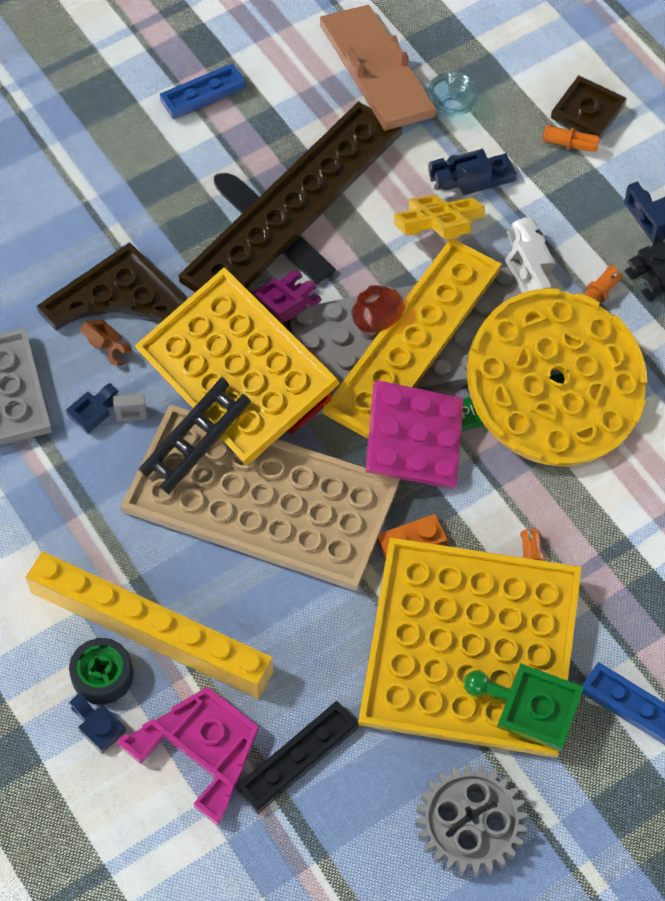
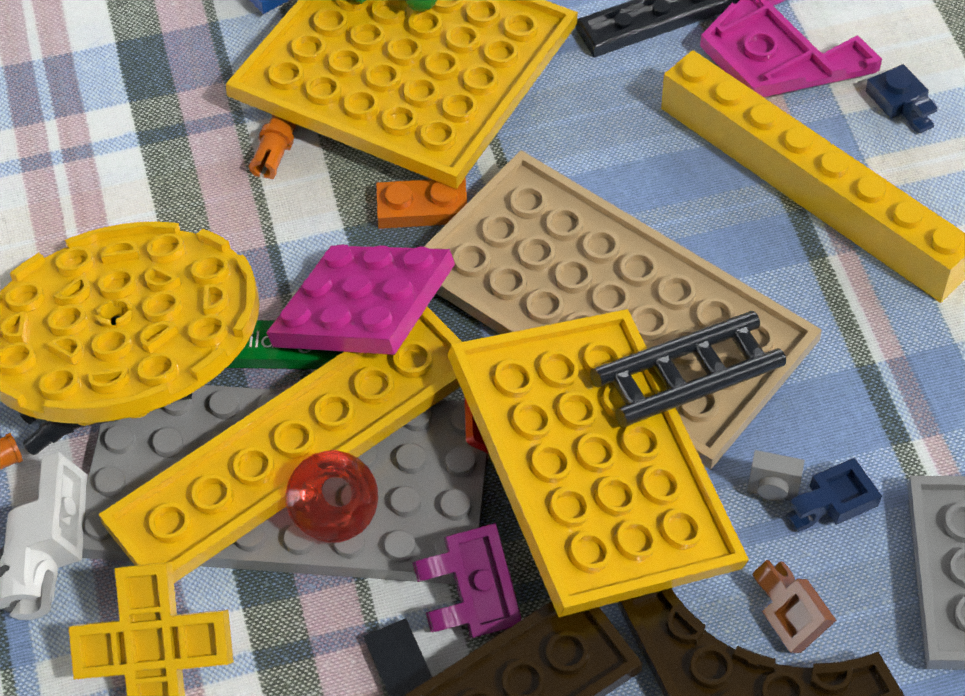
camera: 160 degrees left, 5 degrees down
wheel [69,638,134,705] -> none

